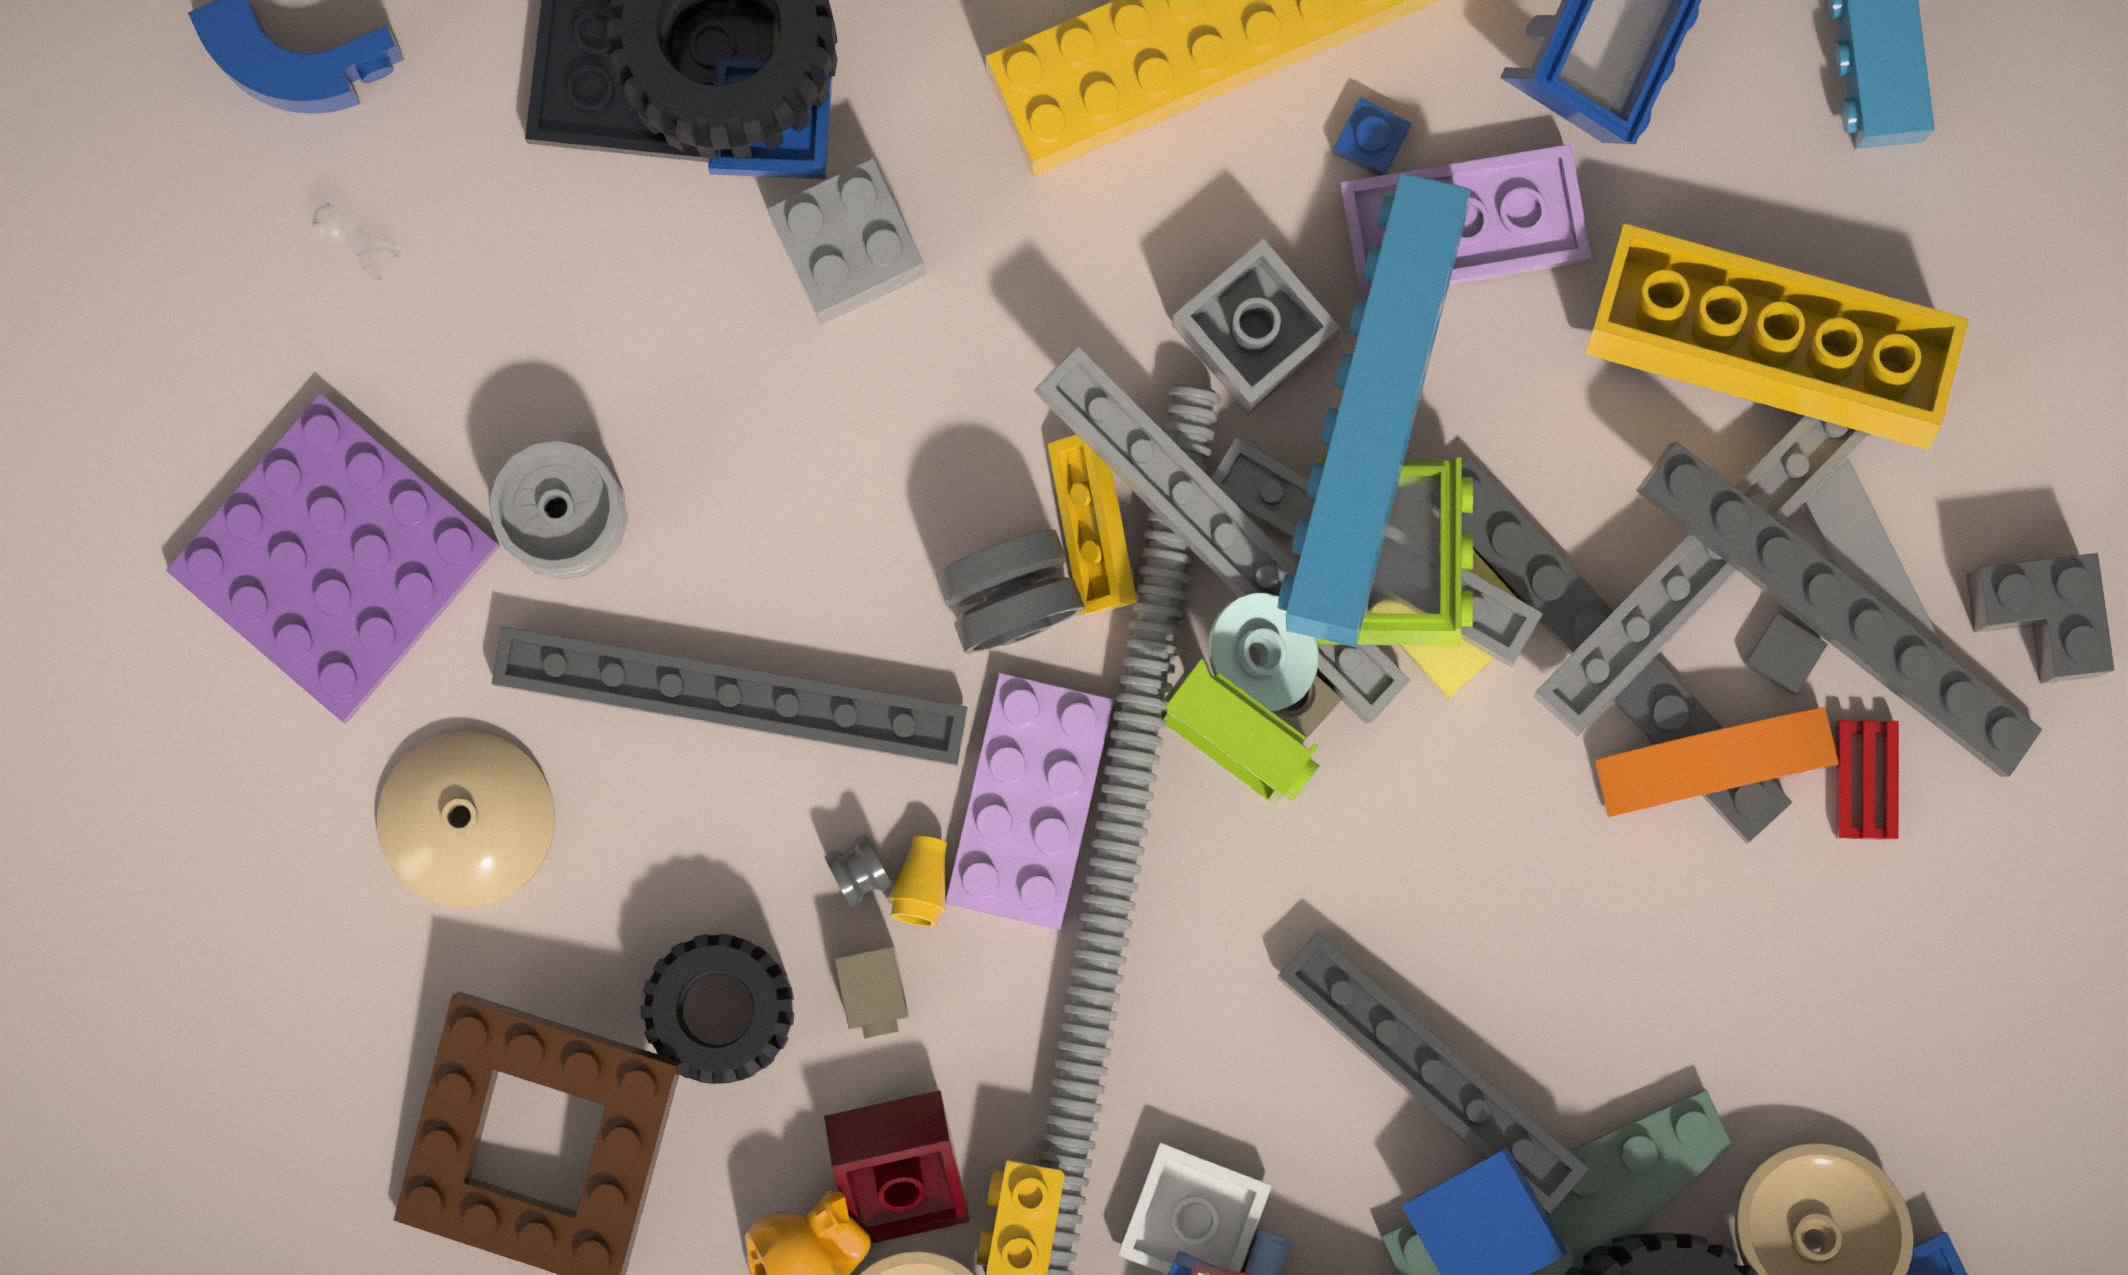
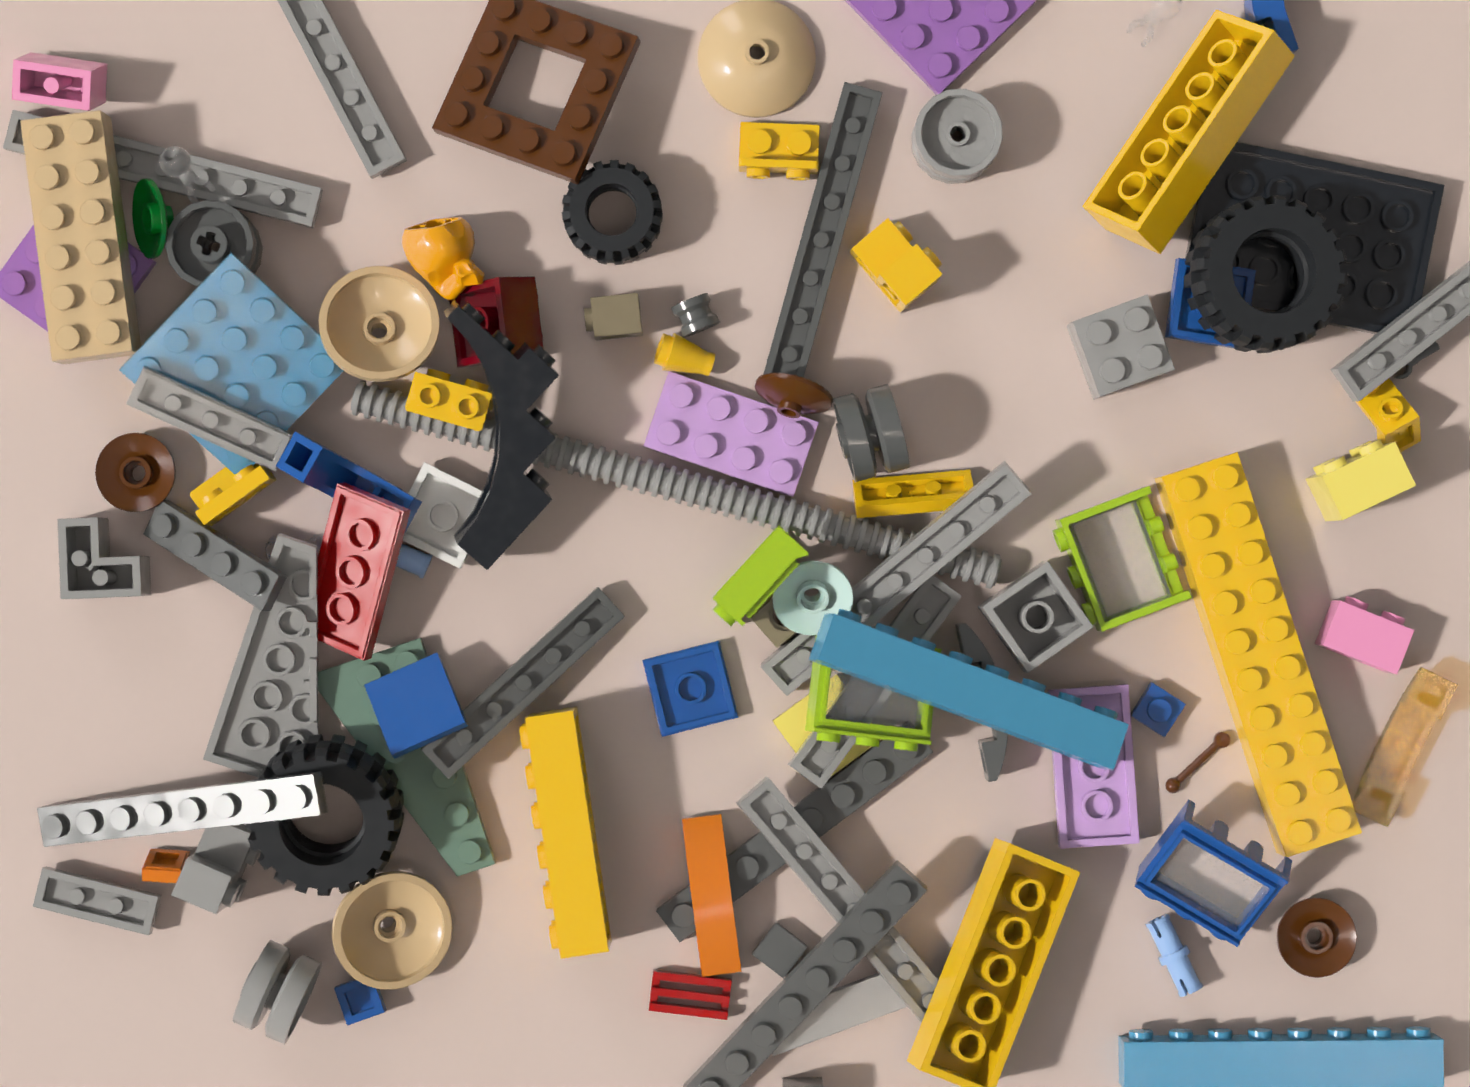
camera: 95 degrees right, 5 degrees up
none -> black arch [444,300,559,570]
none -> yellow brick [519,707,612,959]
none -> blue tile [642,640,739,737]
none -> yellow bracket [739,122,820,181]
none -> reddish brown dish [755,373,833,418]
none -> yellow brick [850,218,943,313]
none -> dark grey slope [955,623,1008,782]
none -> clear window [1053,486,1192,632]
none -> yellow brick [1082,10,1295,255]
none -> light blue pin [1145,914,1203,997]
none -> reddish brown hinge [1165,732,1230,793]

